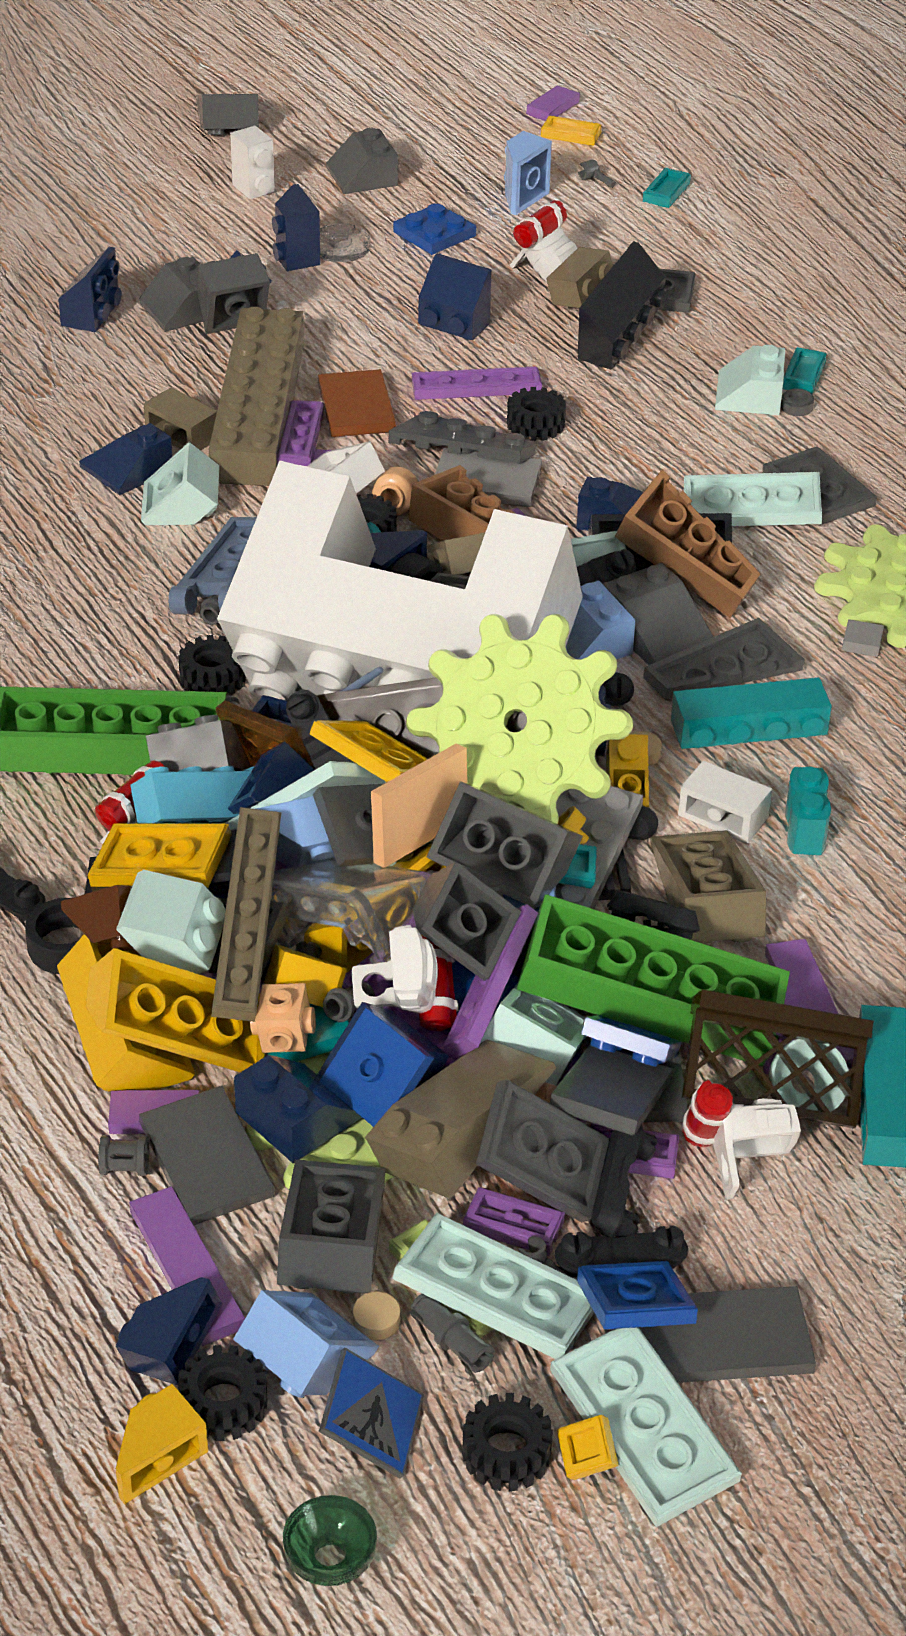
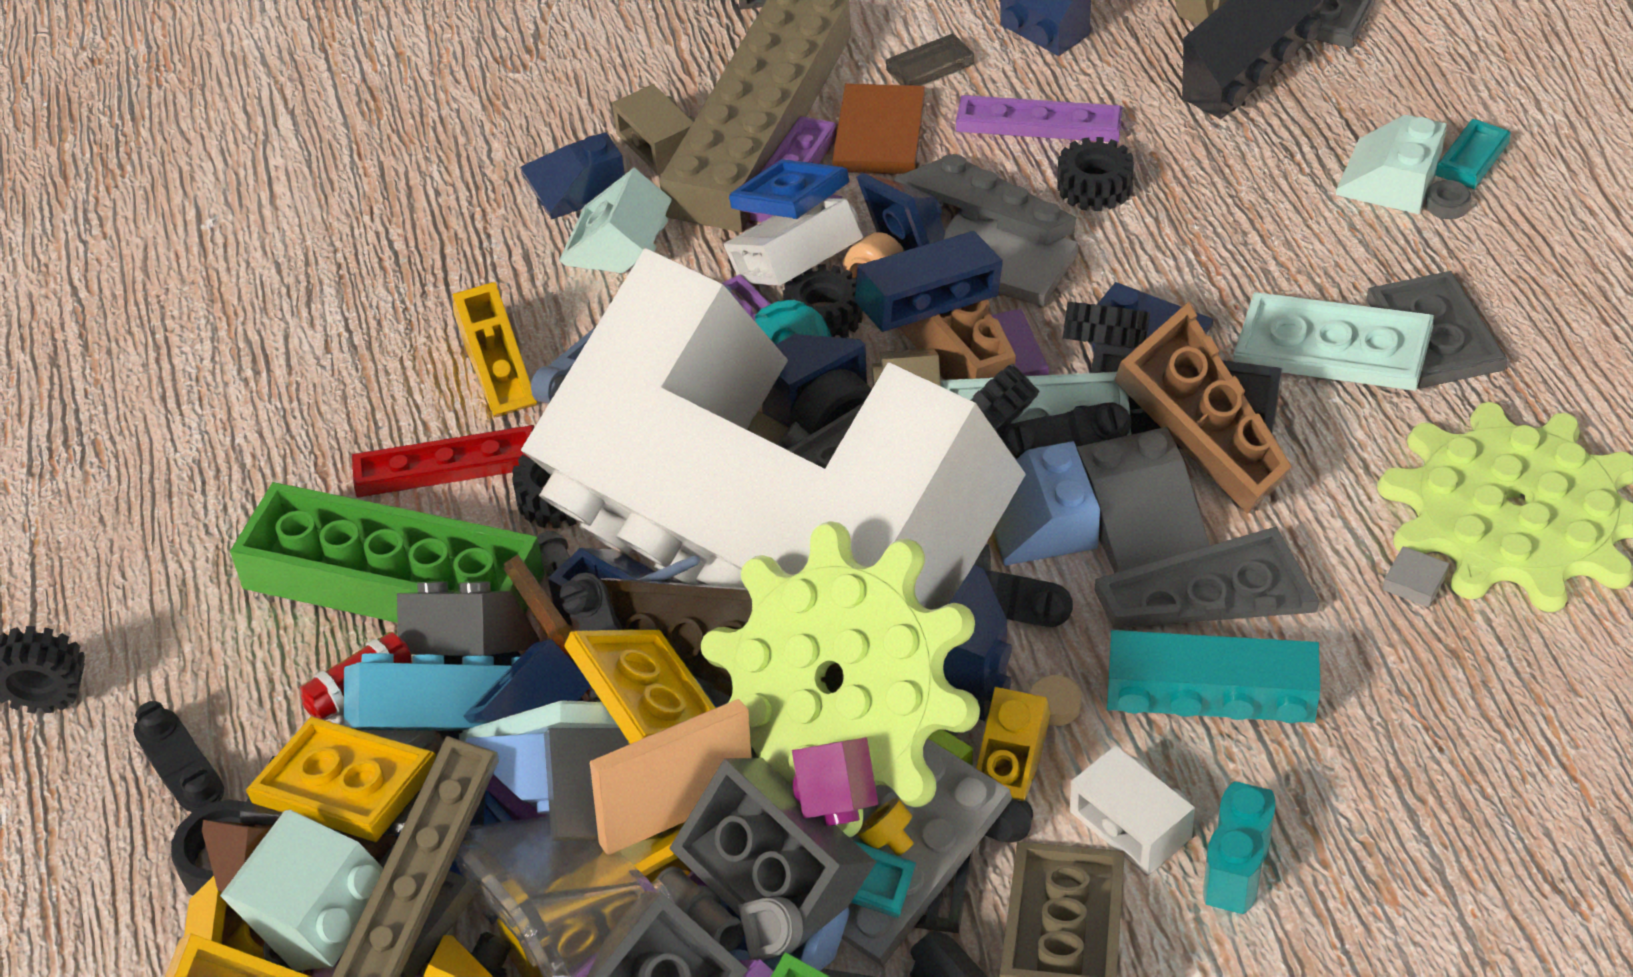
camera: 20 degrees right, 5 degrees up
none -> red tile [352,425,534,498]
none -> yellow slope [453,282,537,418]
none -> blue plate [729,159,850,219]
none -> light grey tile [738,897,803,961]
none -> magenta brick [792,737,879,826]
none -> dark blue brick [855,230,1003,332]
none -> dark blue slope [856,173,945,251]
none -> clear smoke tile [886,33,974,86]
none -> black tyre [1062,302,1150,348]

